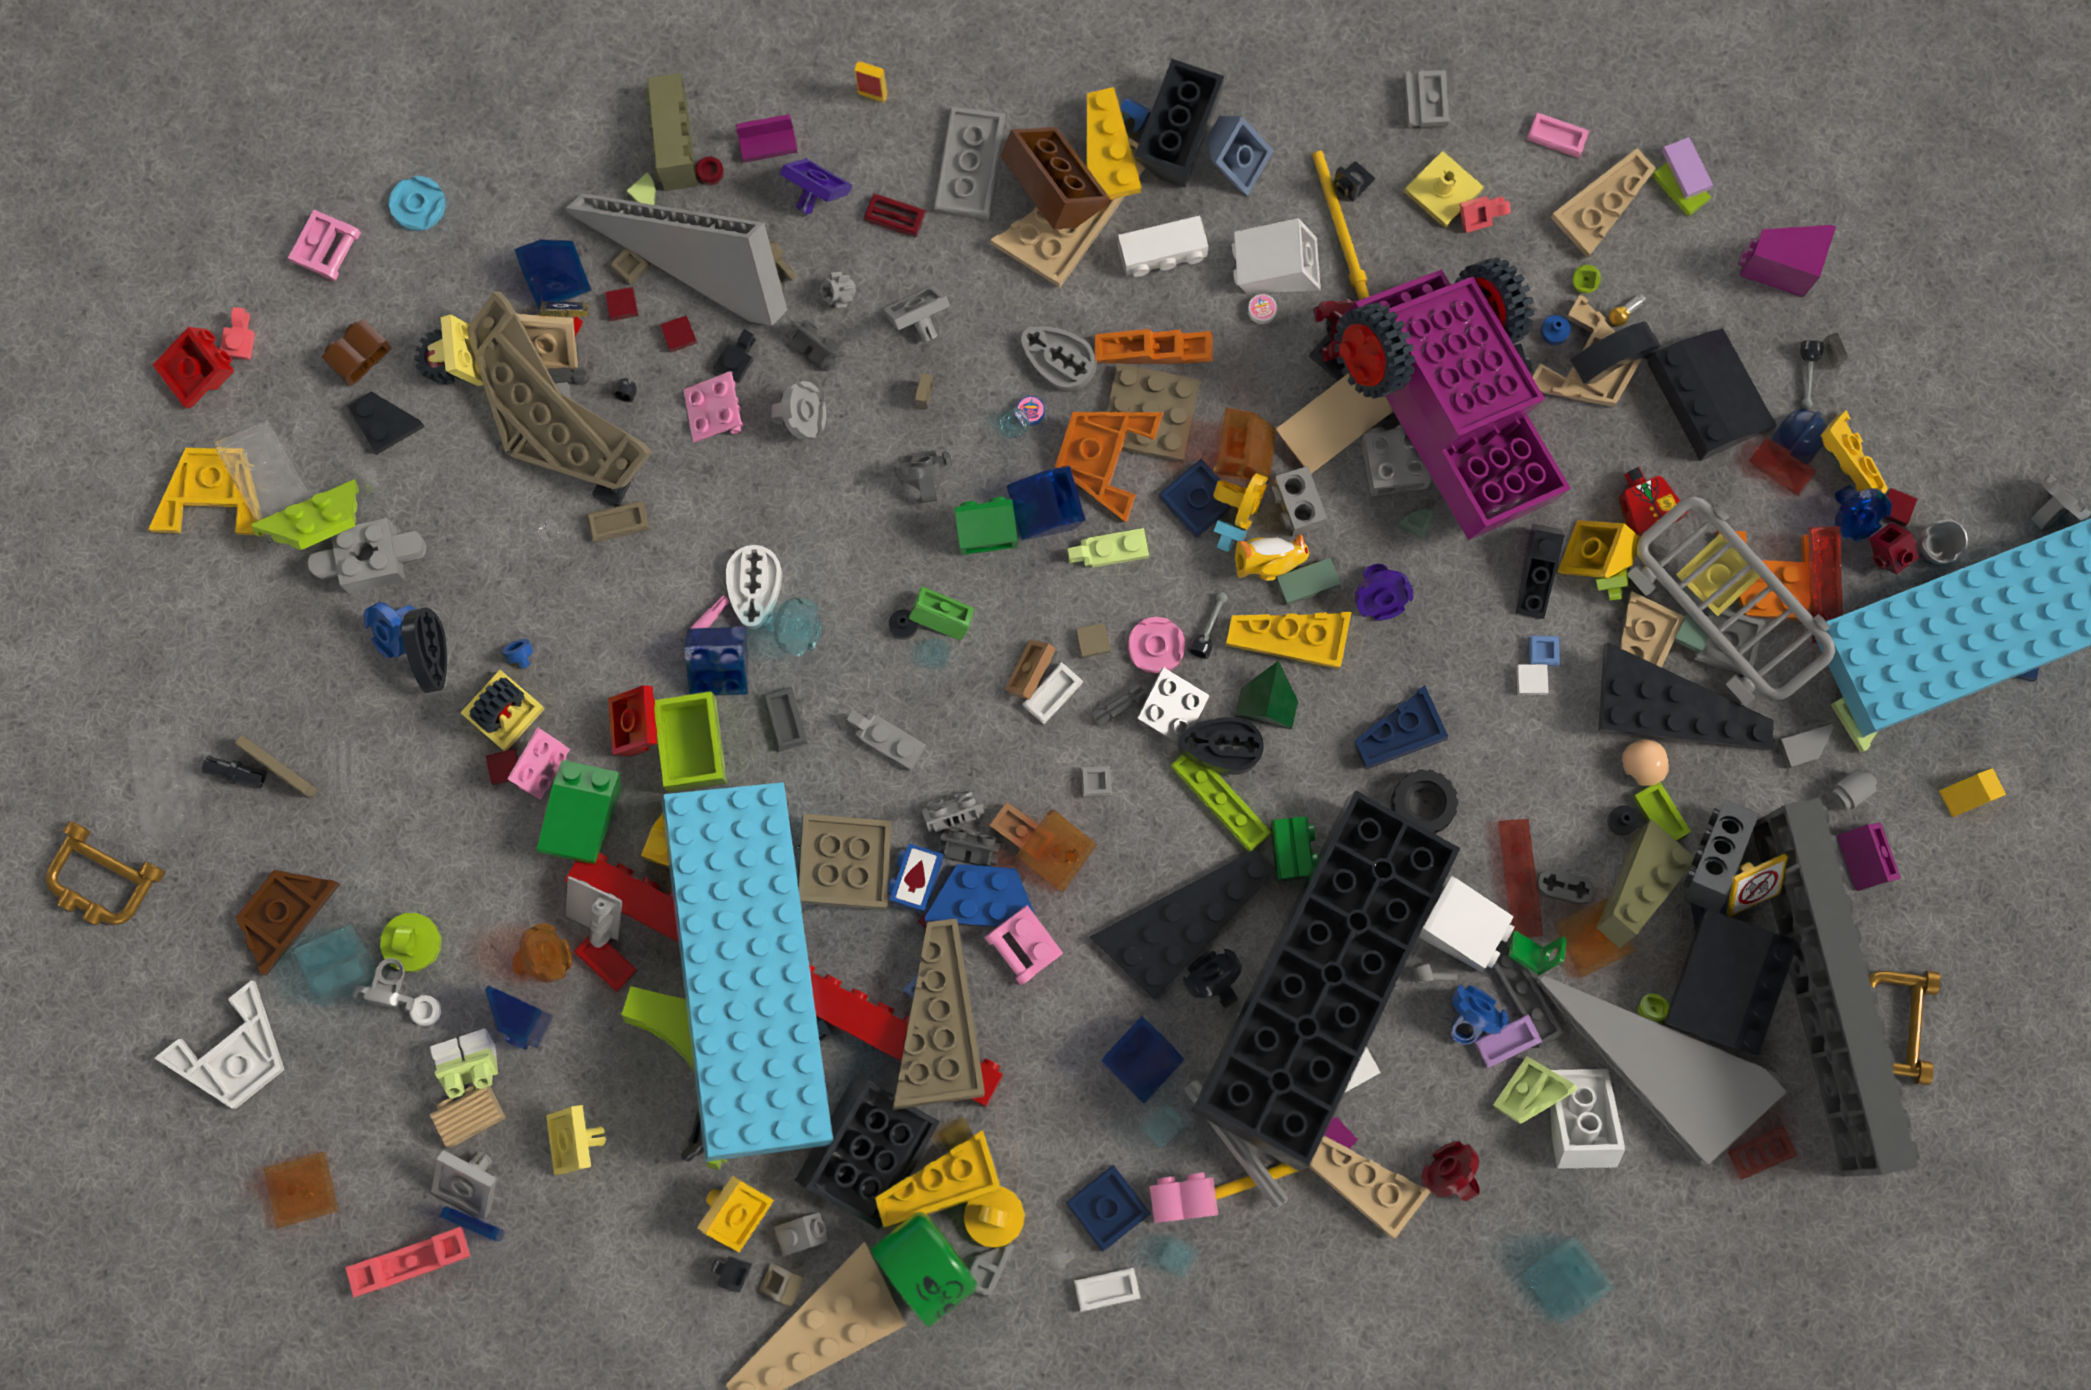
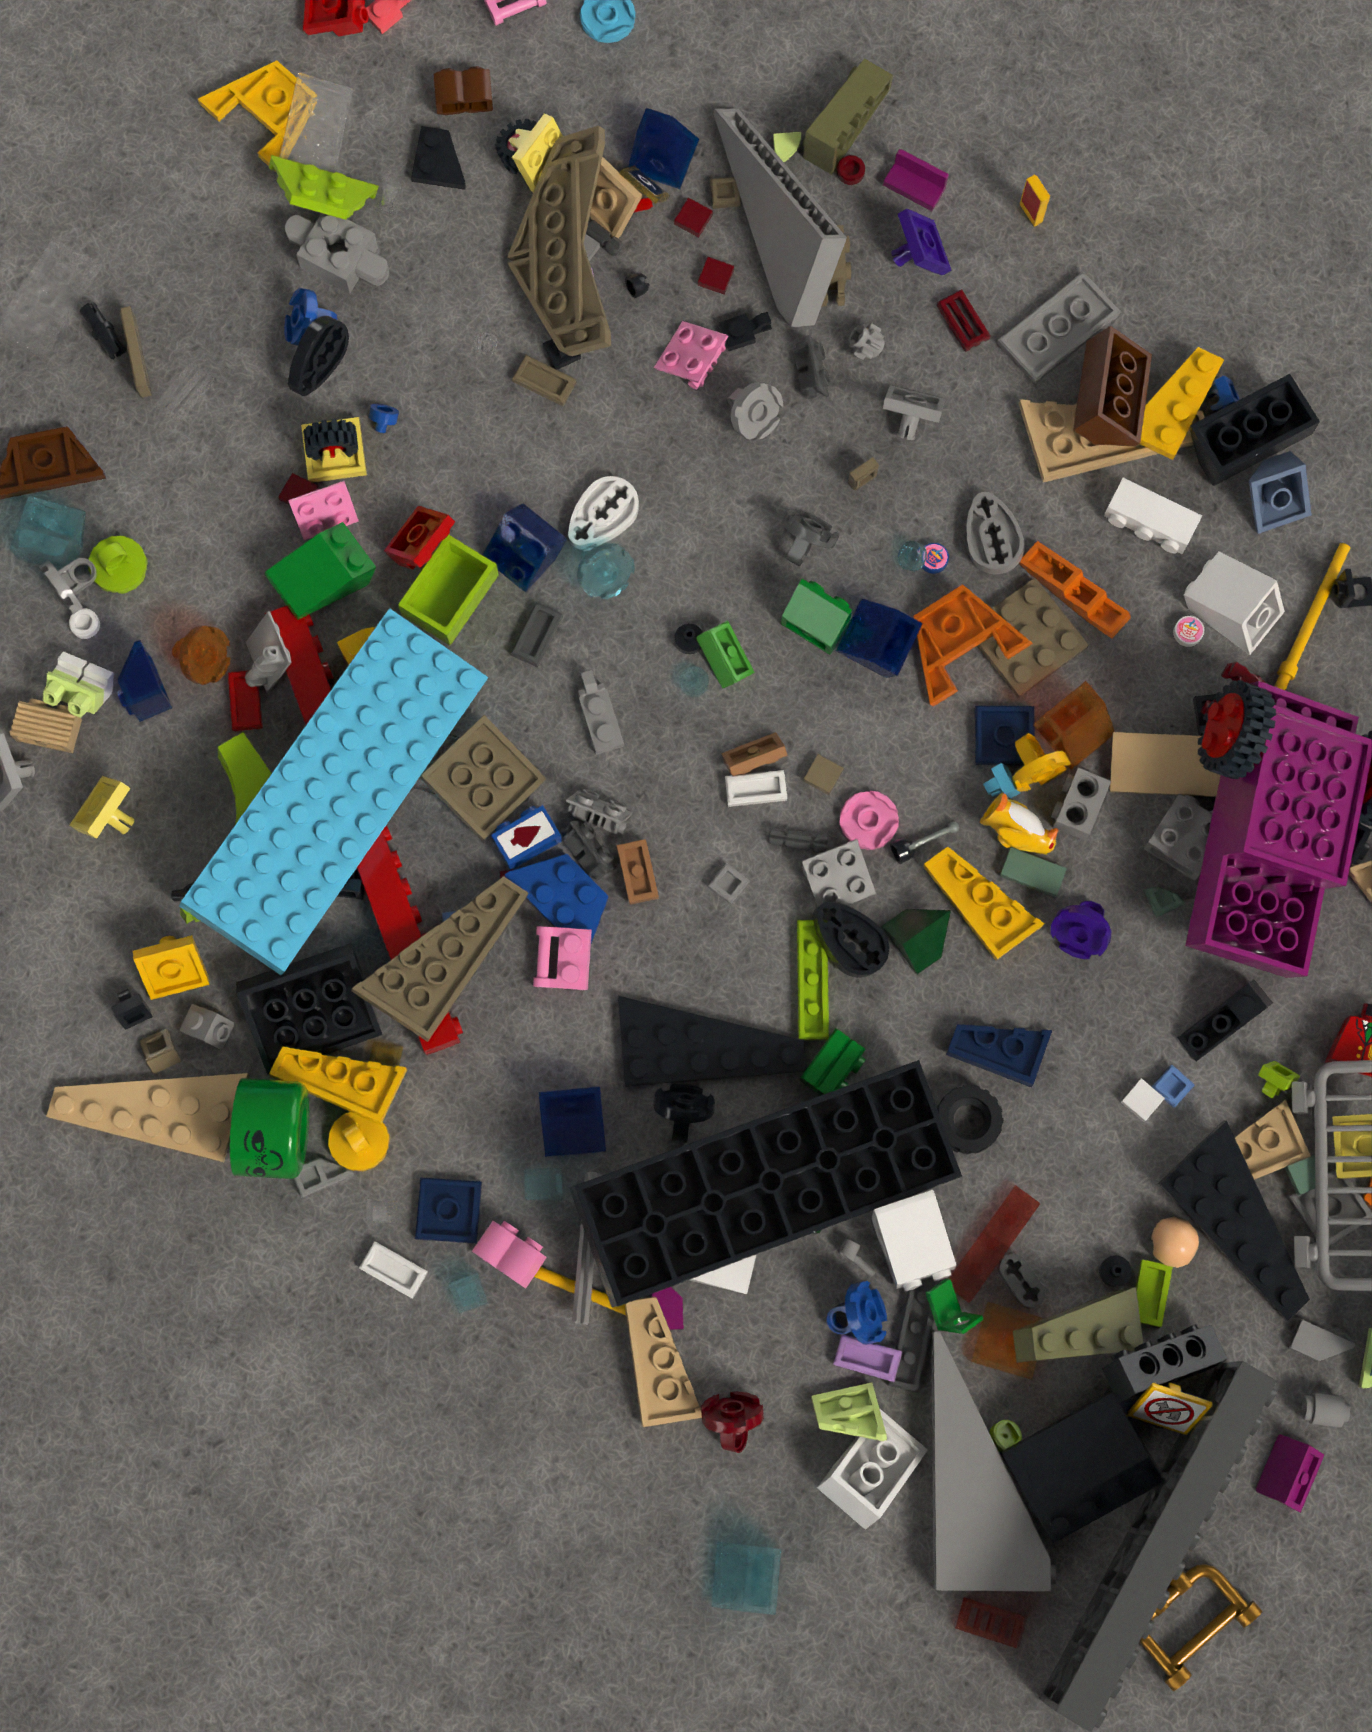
camera: 40 degrees right, 0 degrees up
bright pink pin [686,595,730,641] -> none
clear orange tile [1016,809,1097,892] -> none
yellowish green hinge [1067,528,1149,568] -> none
yellow slope [1558,520,1640,578] -> none

